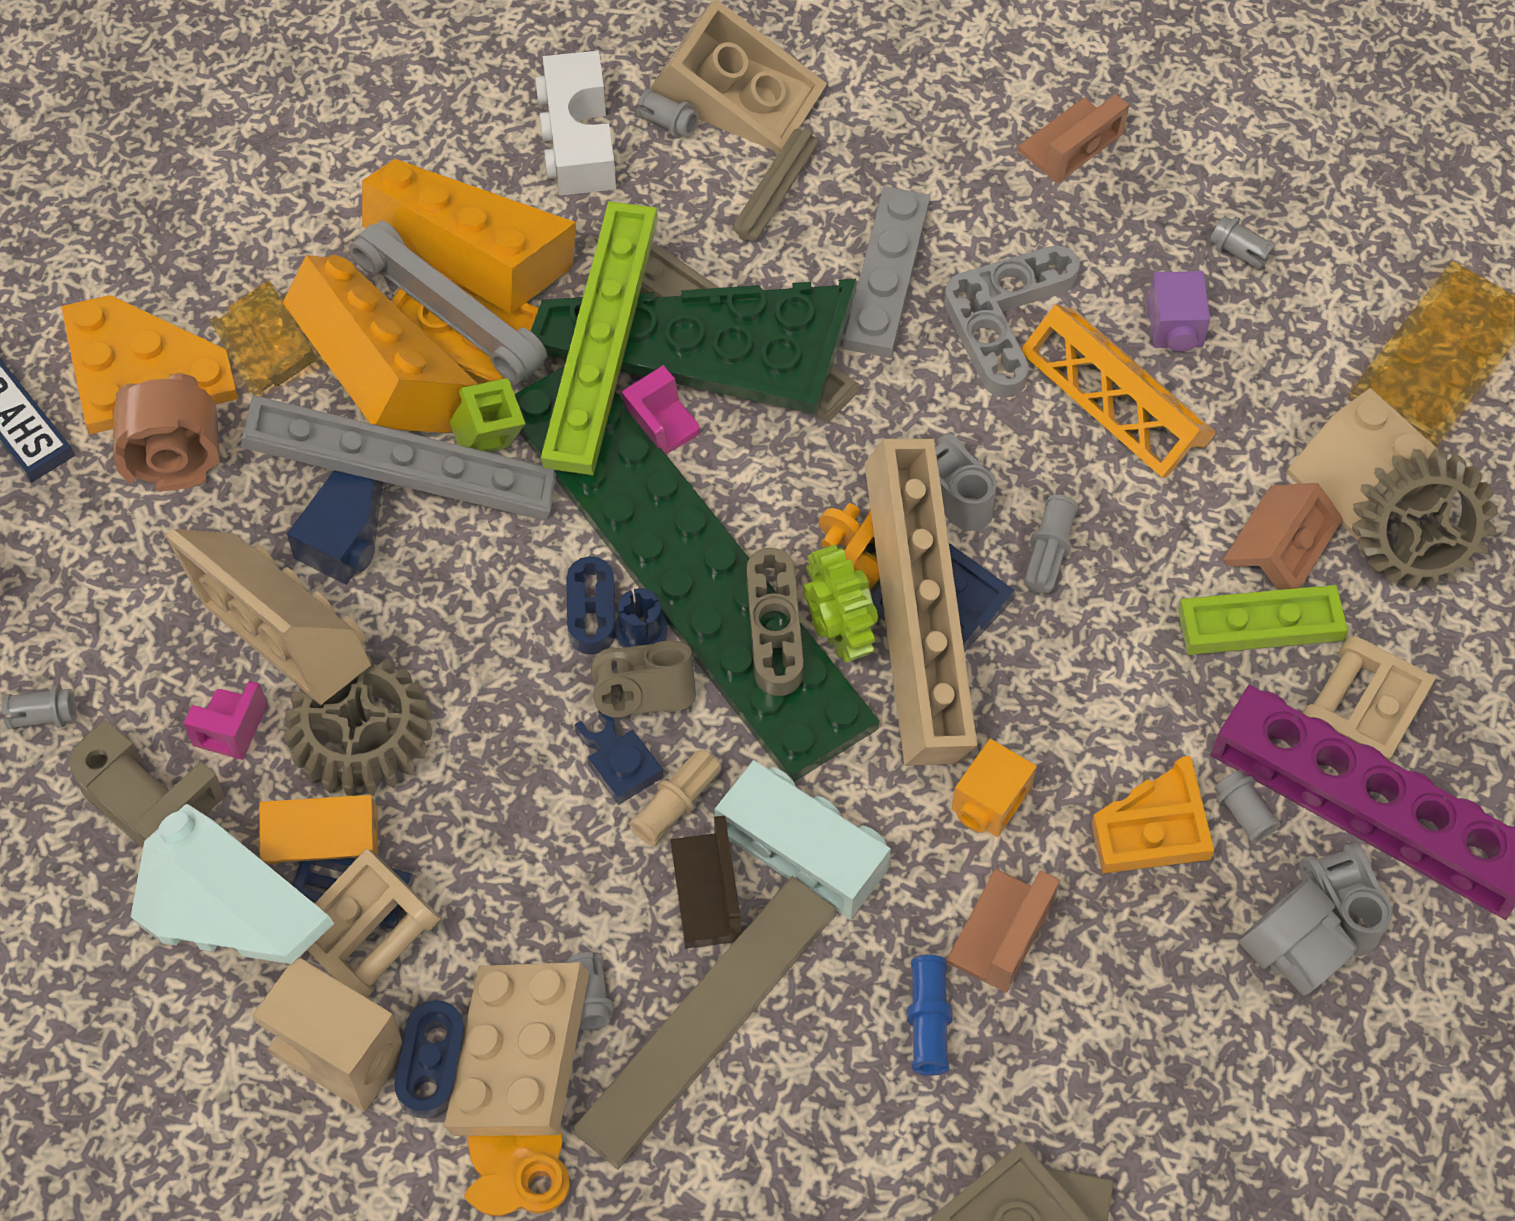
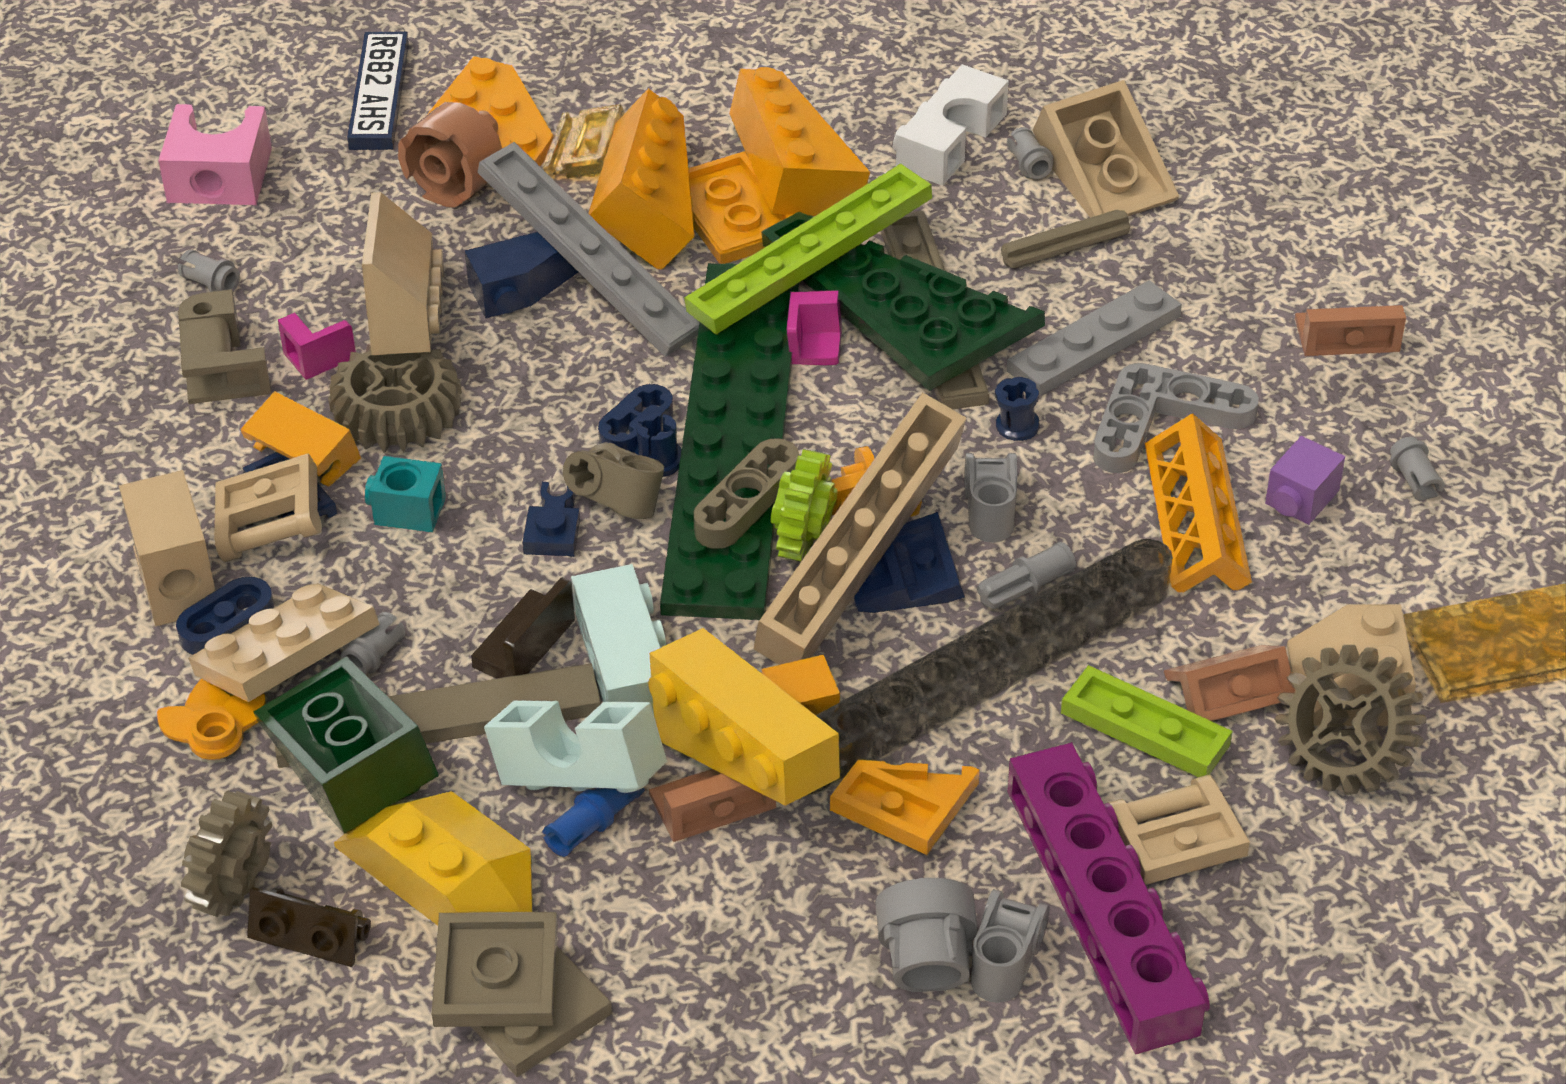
camera: 40 degrees right, 15 degrees down
light aqua wedge [131,804,334,964] -> none
light grey piece [349,220,547,384] -> none
lime brick [449,378,525,452] -> none
tan axle [628,750,721,847] -> none
light grey pin [1215,770,1281,844] -> none
none -> dark green slope [253,656,439,834]
none -> yellow wedge [334,791,532,926]
none -> teal brick [365,456,446,533]
none -> light aqua arch [484,701,667,793]
none -> yellow wedge [648,628,840,806]
none -> clear smoke beam [808,539,1173,795]
none -> dark blue bush [995,377,1040,441]

